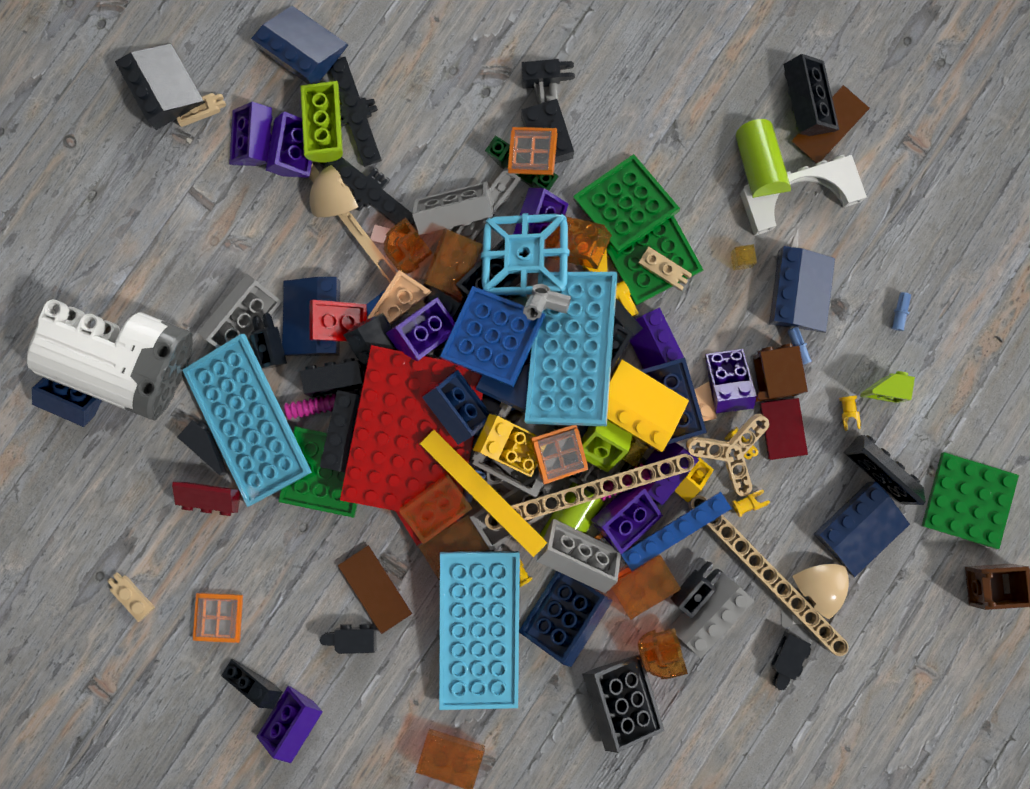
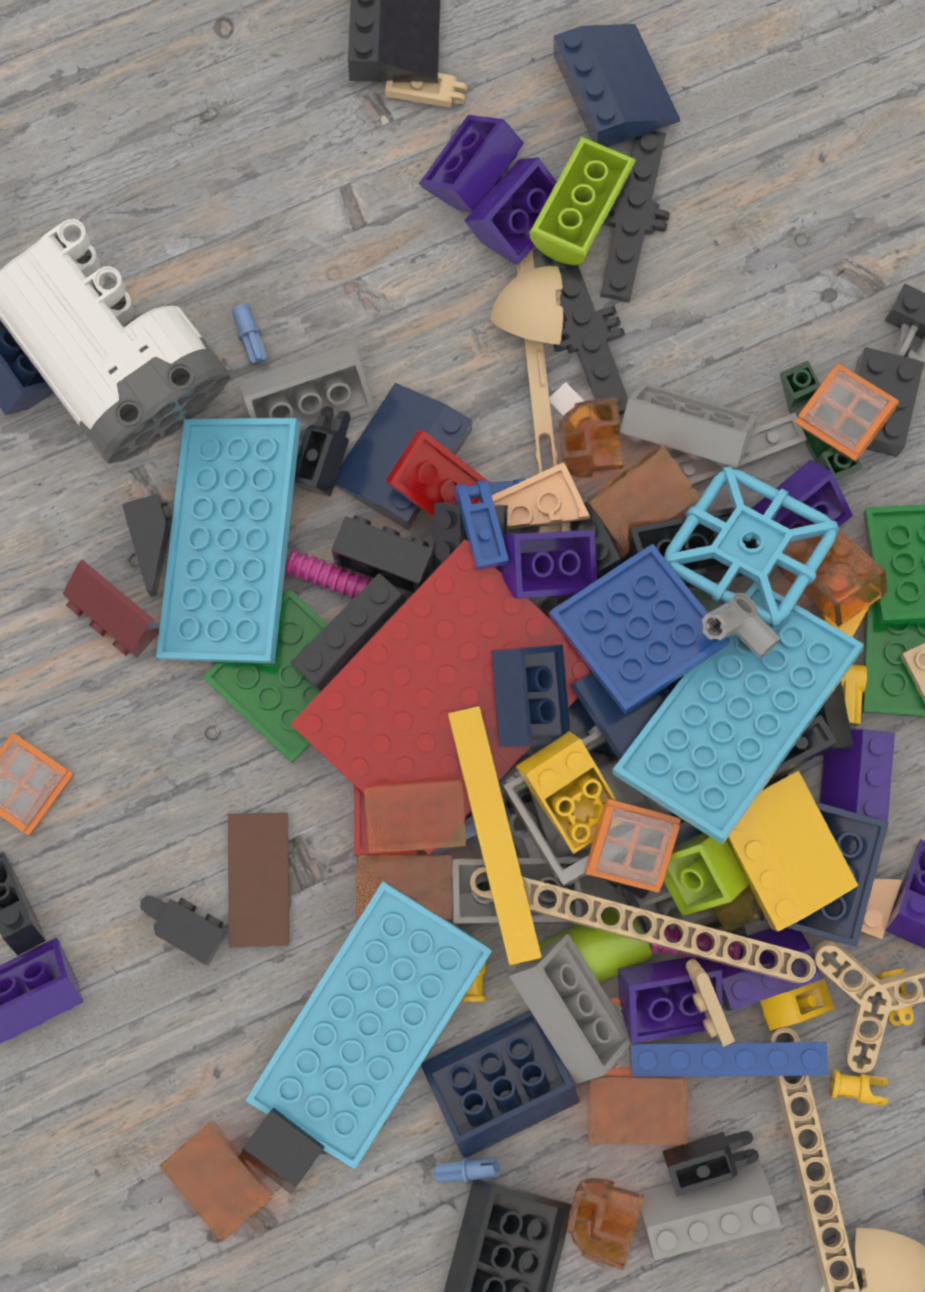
camera: 25 degrees right, 5 degrees down
none -> medium blue axle [232,304,267,364]
none -> black slope [240,1108,325,1194]
none -> medium blue axle [434,1157,500,1184]
none -> blue plate [454,480,509,570]
none -> tan hinge [686,959,735,1047]

